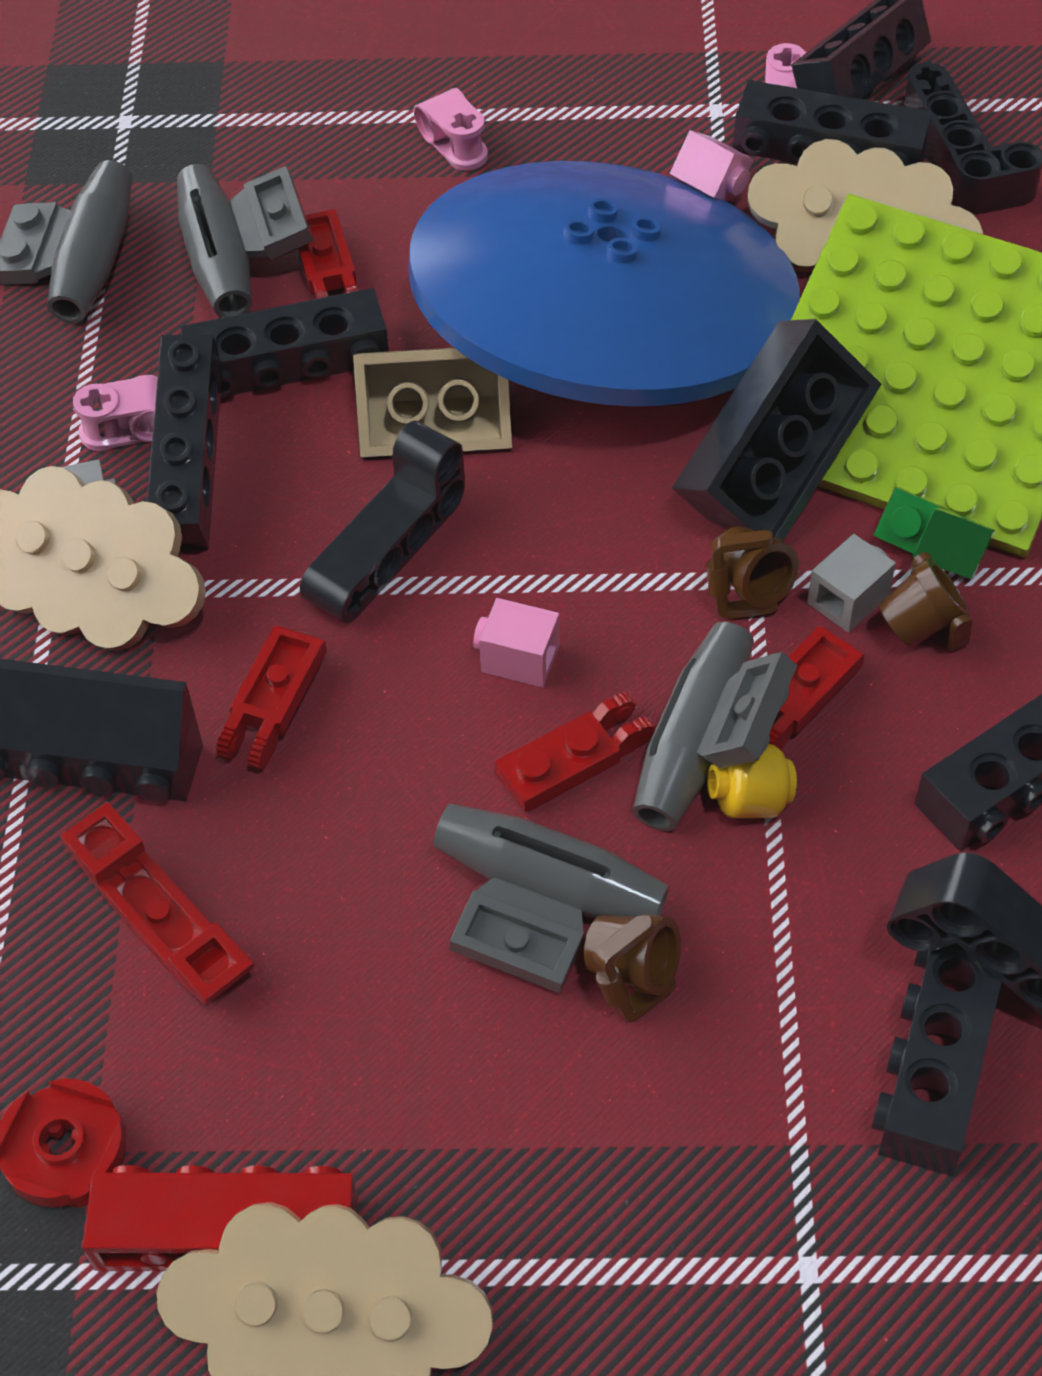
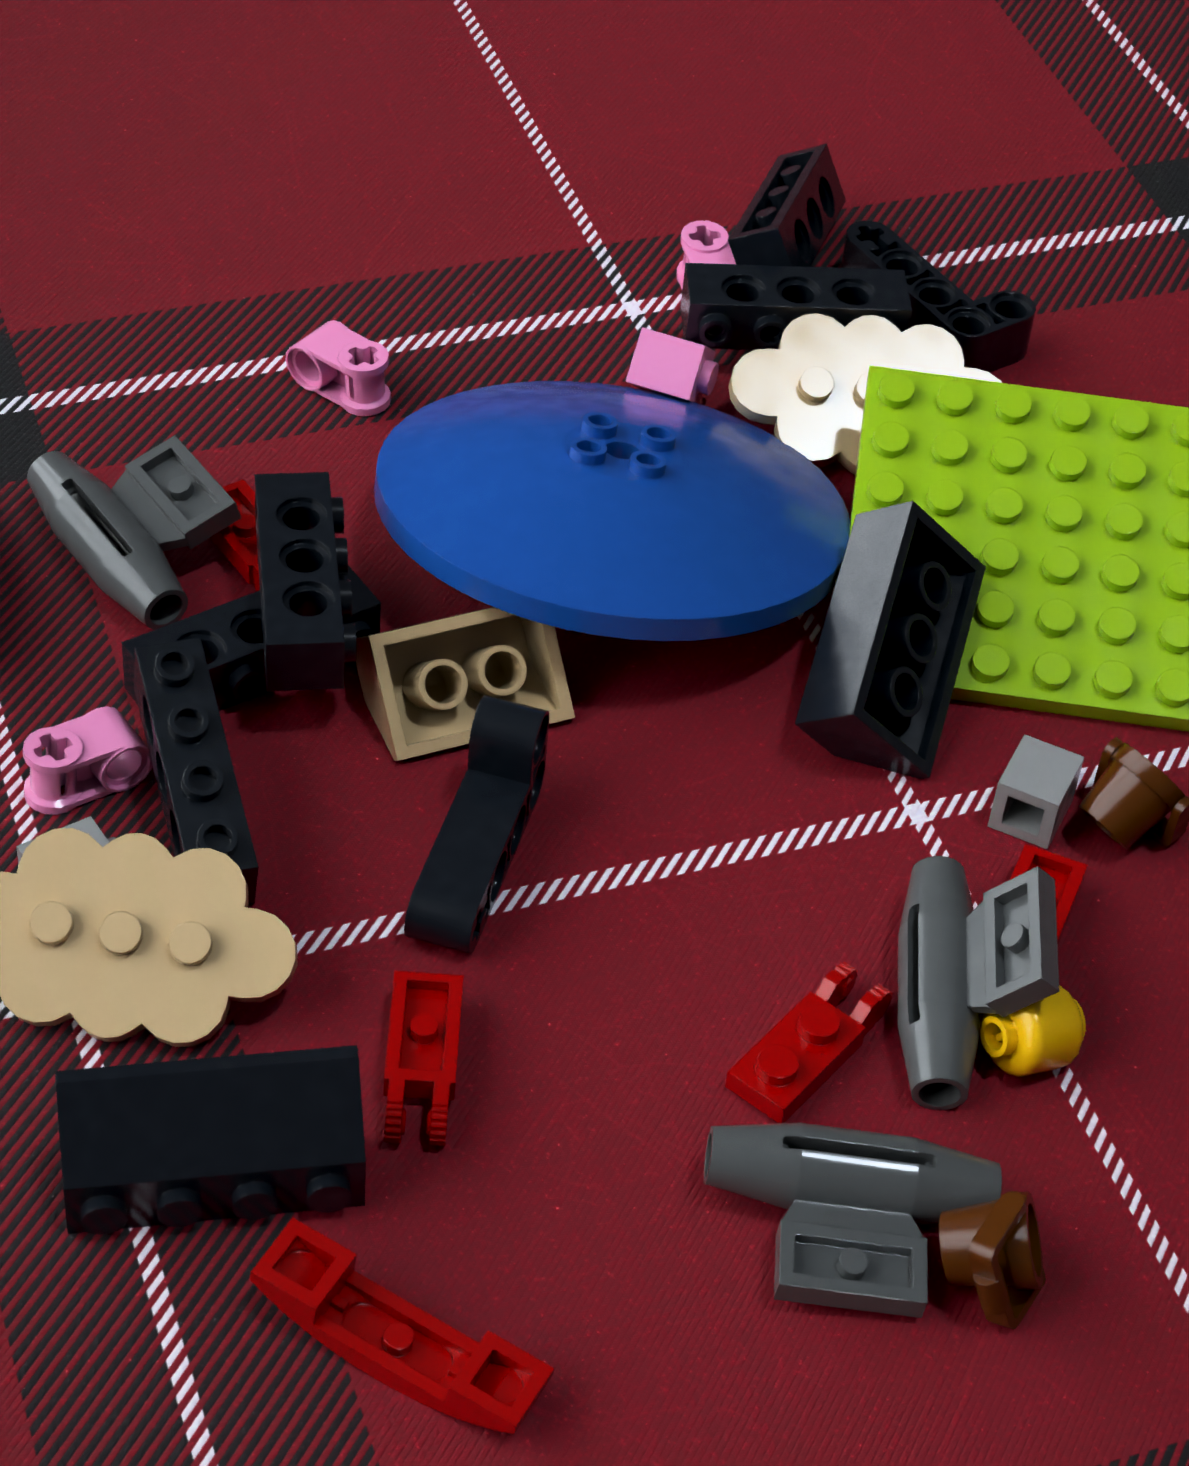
camera: 25 degrees left, 10 degrees down
bright pink brick [473,598,560,687] -> none
reddish brown piece [706,526,799,619] -> none
green slope [873,487,996,579] -> none
none -> black brick [255,472,357,691]

